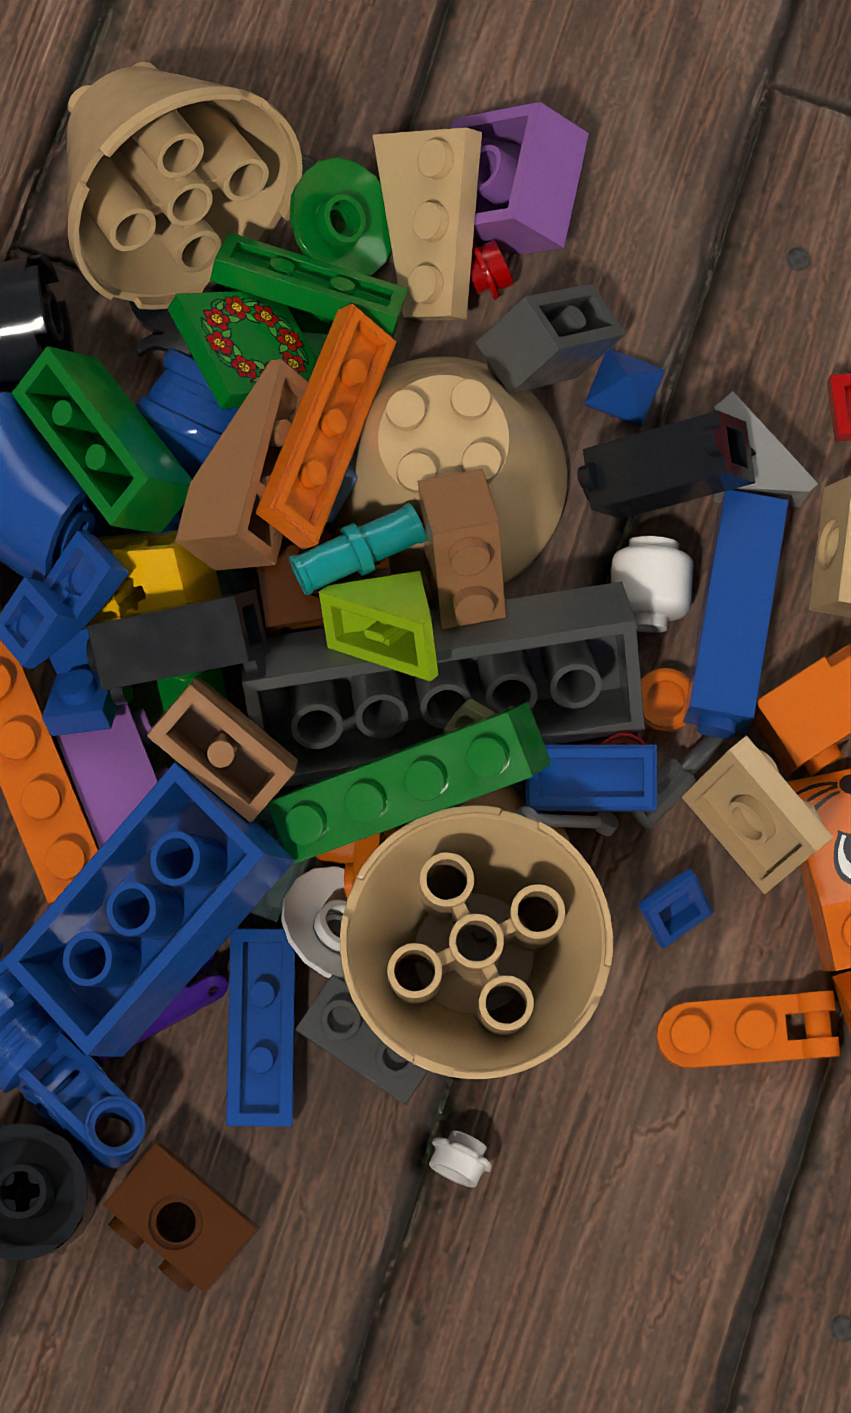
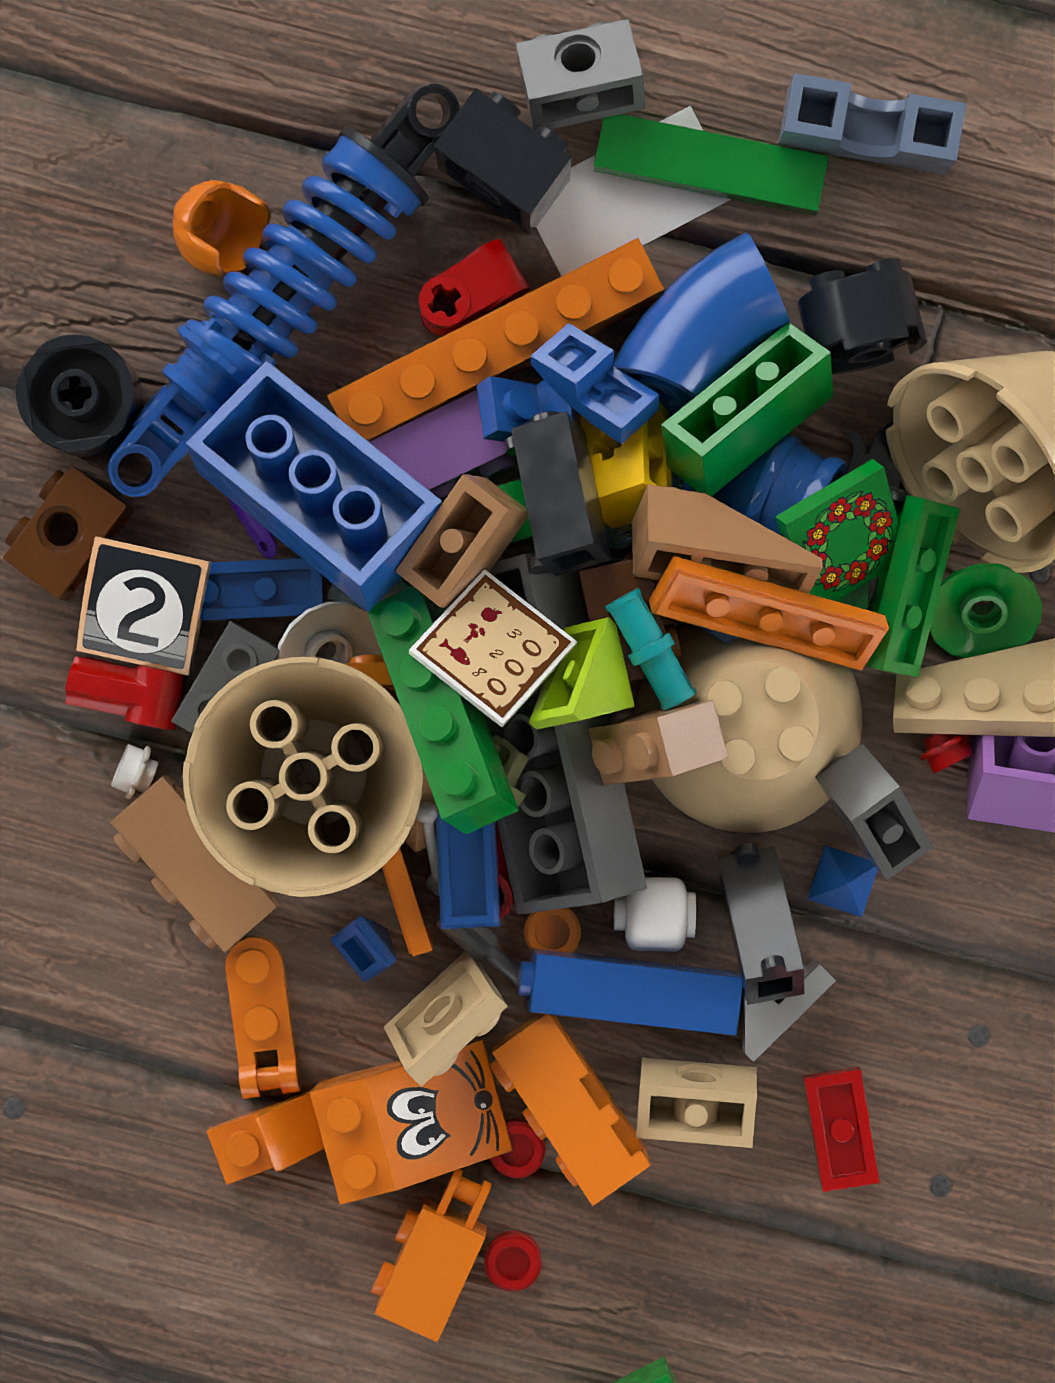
camera: 85 degrees right, 10 degrees up
none -> red piece [65,656,186,731]
none -> slope [76,536,212,676]
none -> medium nougat brick [110,775,282,953]
none -> orange tile [382,844,434,957]
none -> piece [409,569,577,727]

